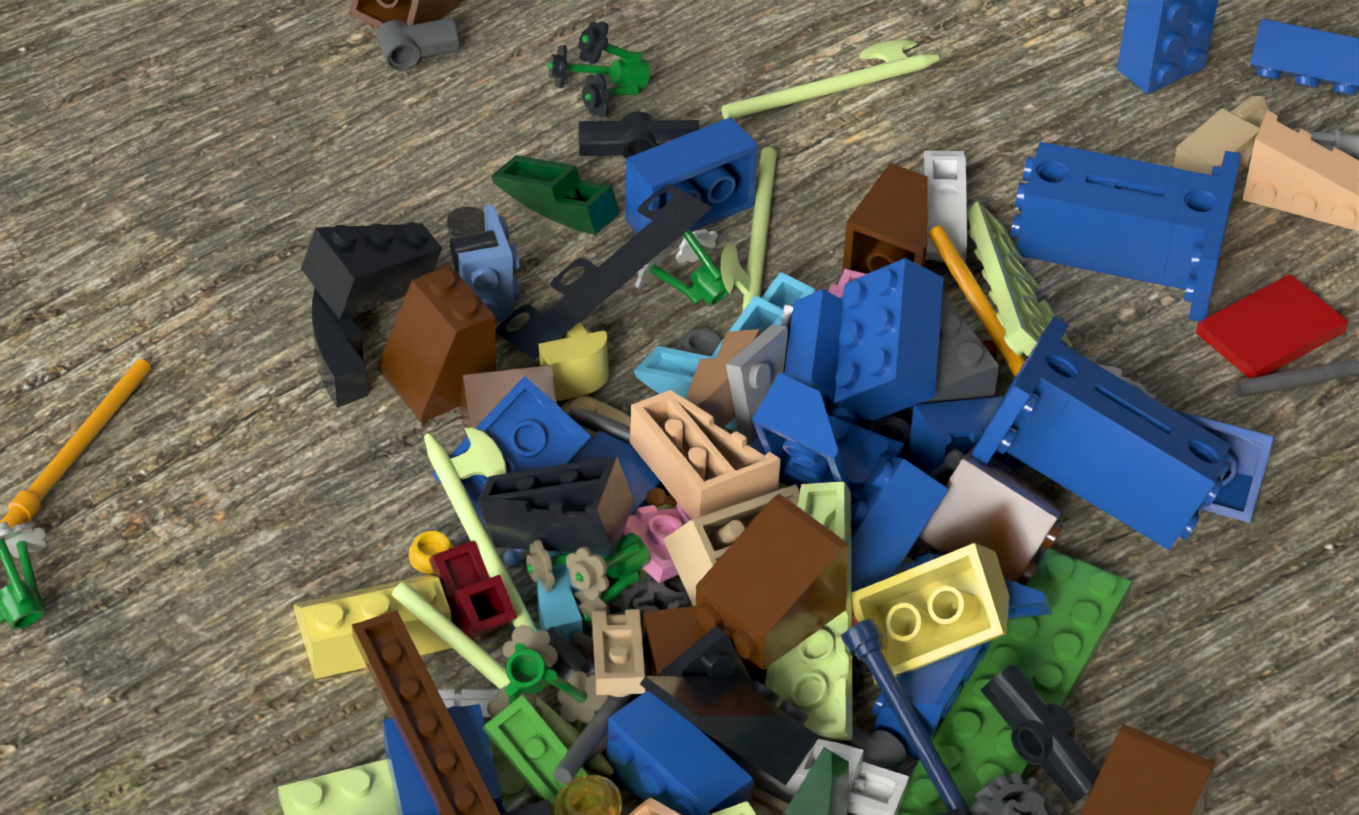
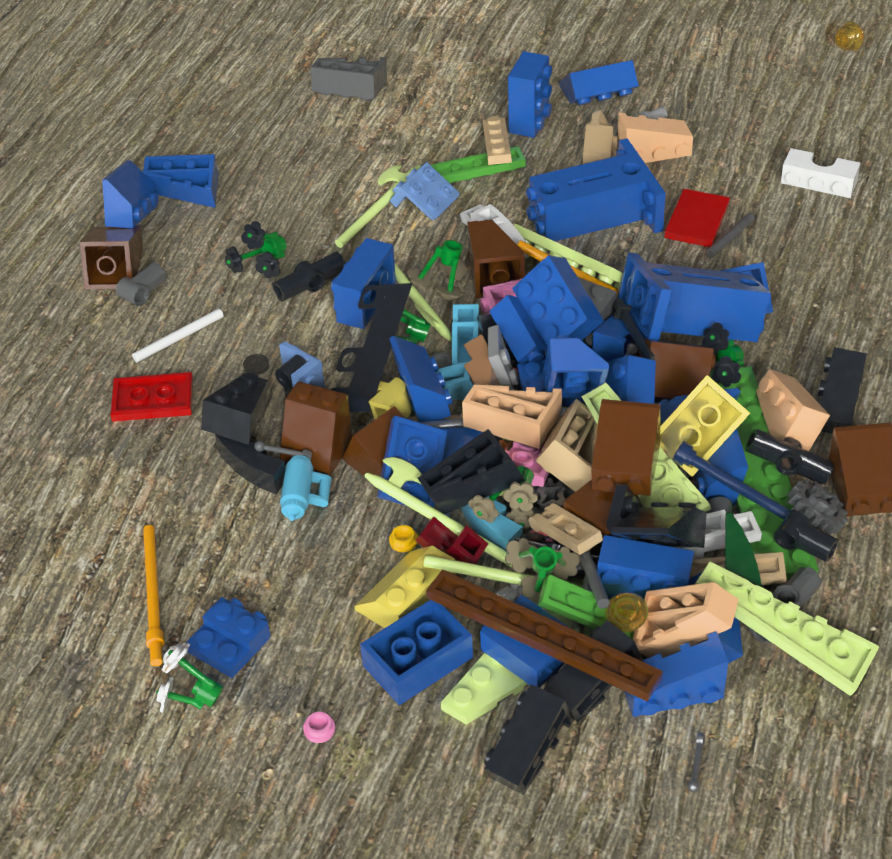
camera: 30 degrees left, 0 degrees up
dark green slope [491,155,620,235] -> none
none -> red tile [110,372,193,422]
none -> white bar [132,308,224,363]
none -> blue plate [186,597,271,678]
none -> dark grey hinge [254,441,312,460]
none -> medium azure piece [280,455,332,521]
none -> bright pink plate [303,712,335,743]
none -> blue brick [360,600,473,705]
none -> blue slope [389,336,453,422]
none -> medium blue bracket [390,162,459,220]
none -> plant [407,240,468,300]
none -> bright green plate [431,146,526,183]
none -> tan plate [483,116,512,165]
none -> pearl dark grey sword [613,299,655,360]
none -> black plant [701,323,744,387]
none -> light nougat wedge [756,369,830,451]
none -> black wedge [818,347,867,434]

